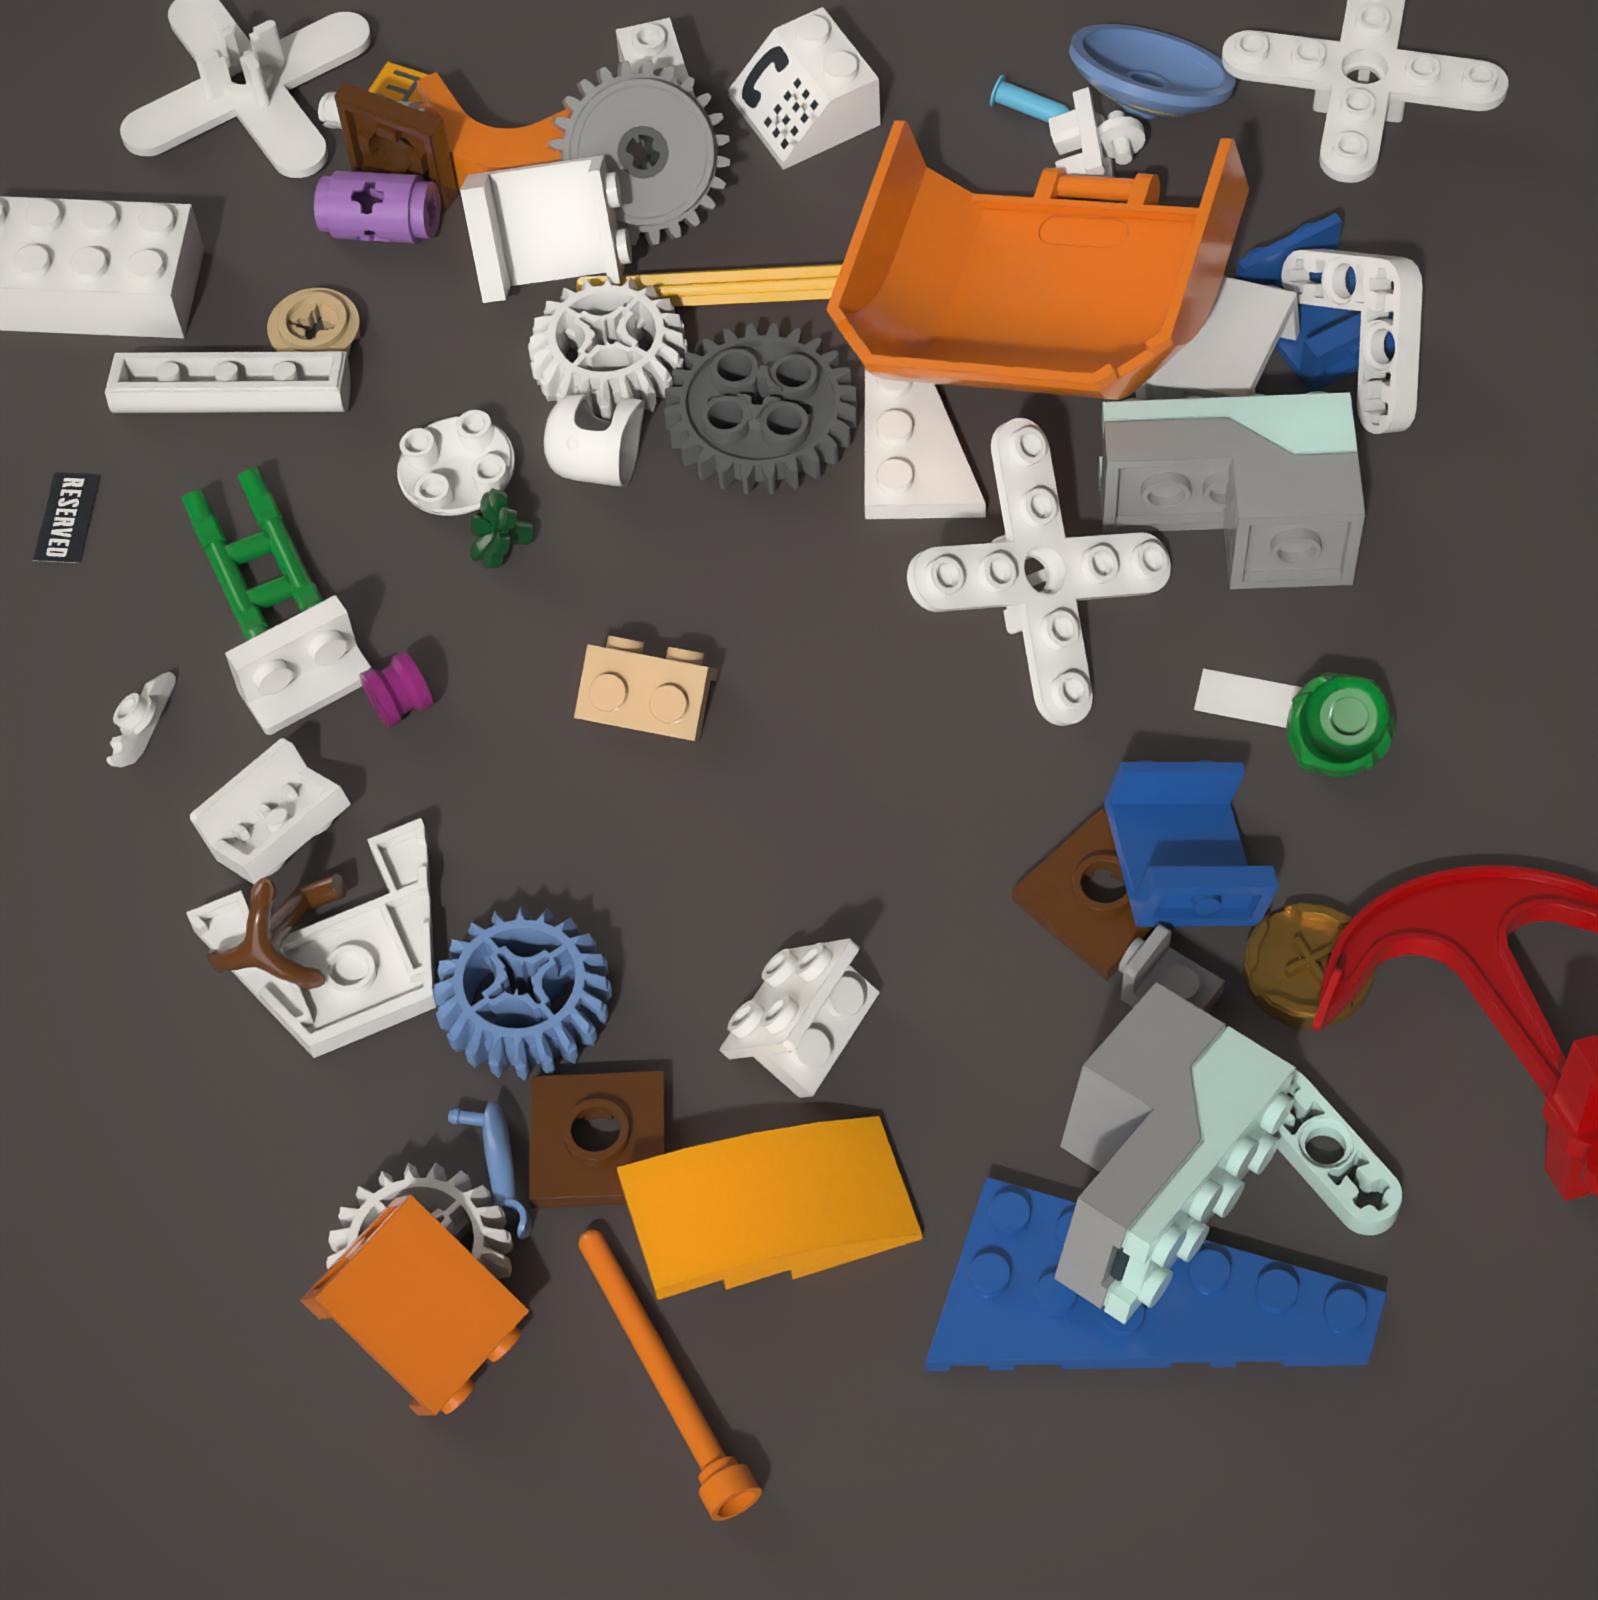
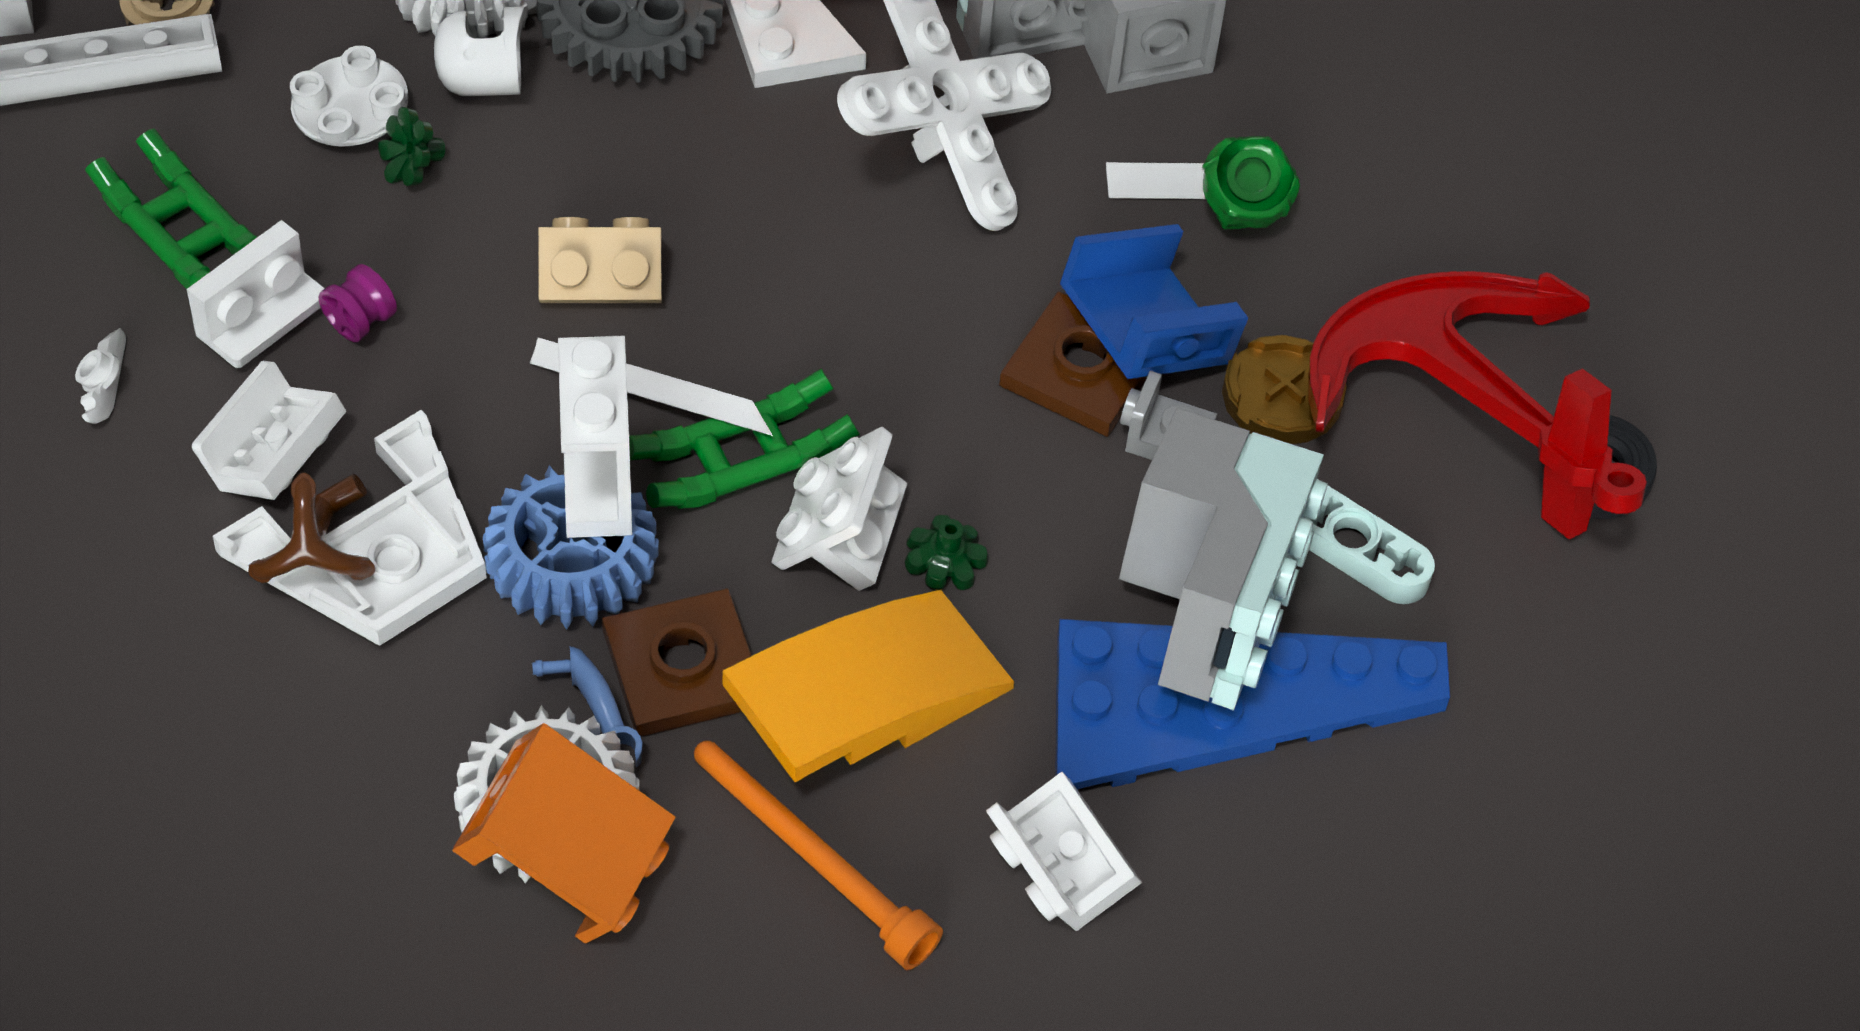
camera: 25 degrees left, 5 degrees down
none -> white sticker [530,338,773,436]
none -> white panel [558,336,632,538]
none -> green piece [629,368,861,509]
none -> dark green plant [904,515,988,590]
none -> white bracket [986,772,1142,931]

